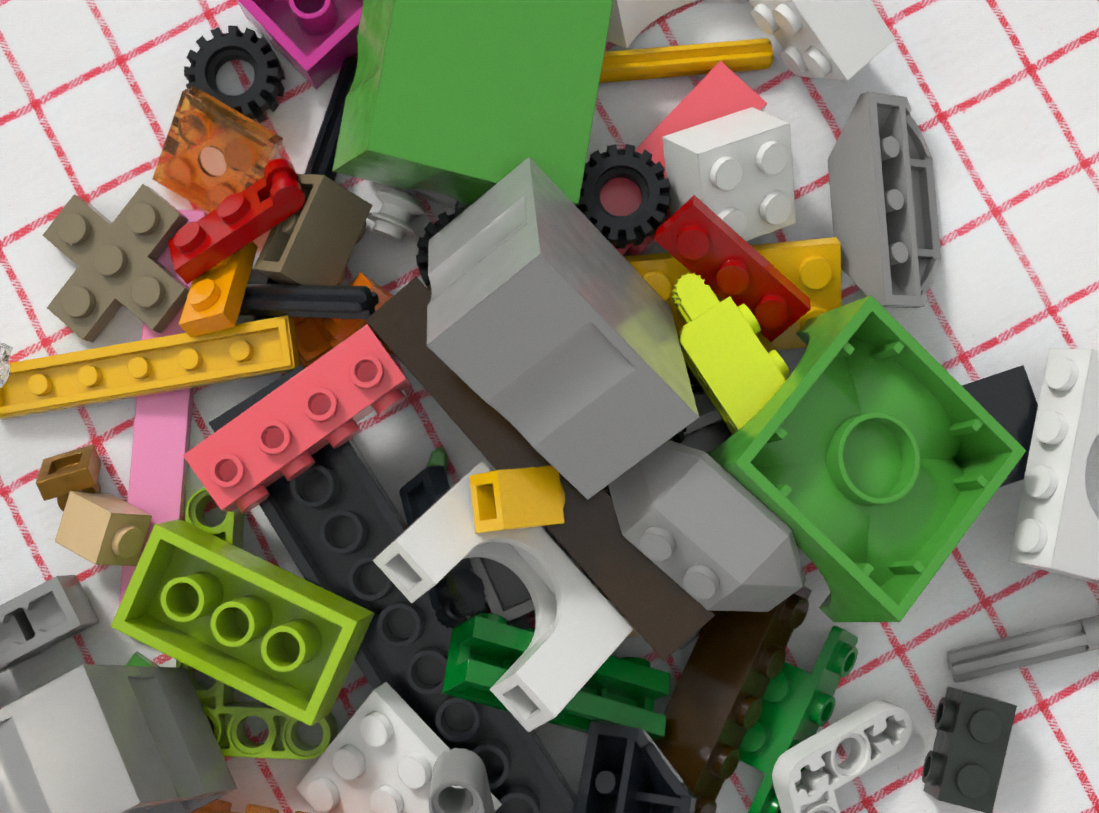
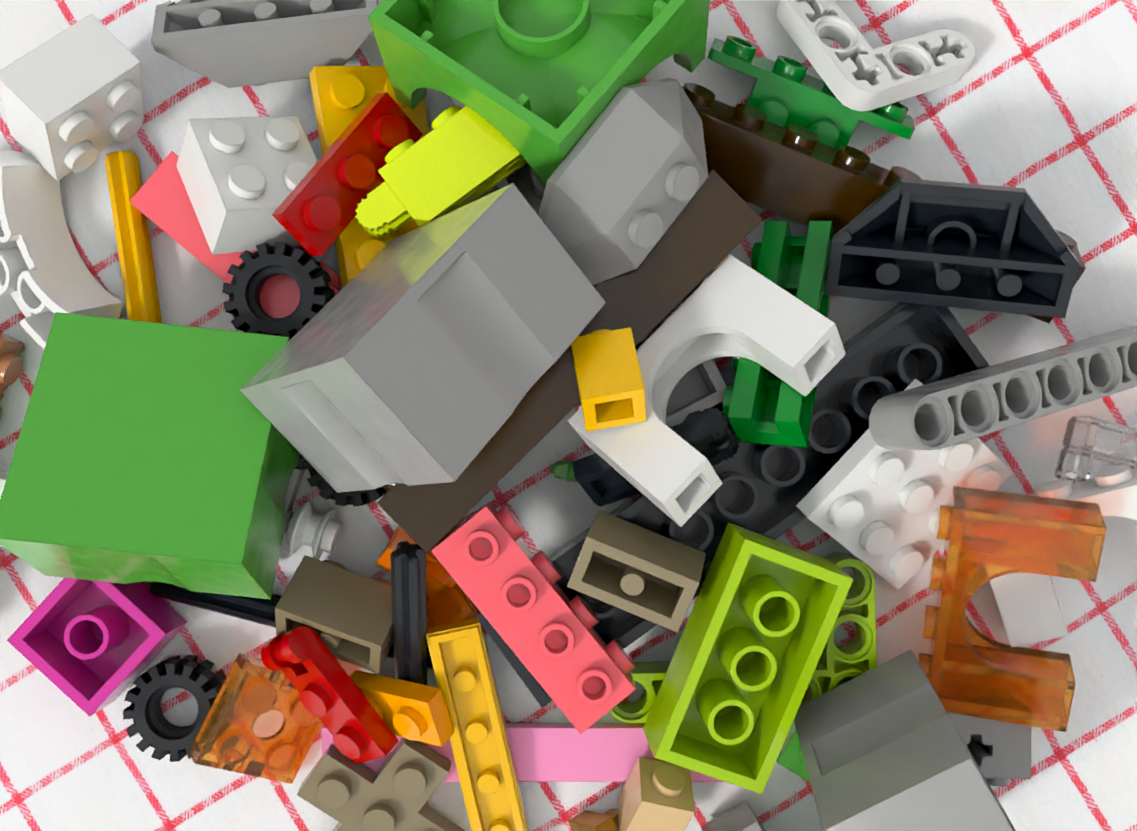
camera: 90 degrees left, 5 degrees up
none -> dark tan brick [567,510,706,633]

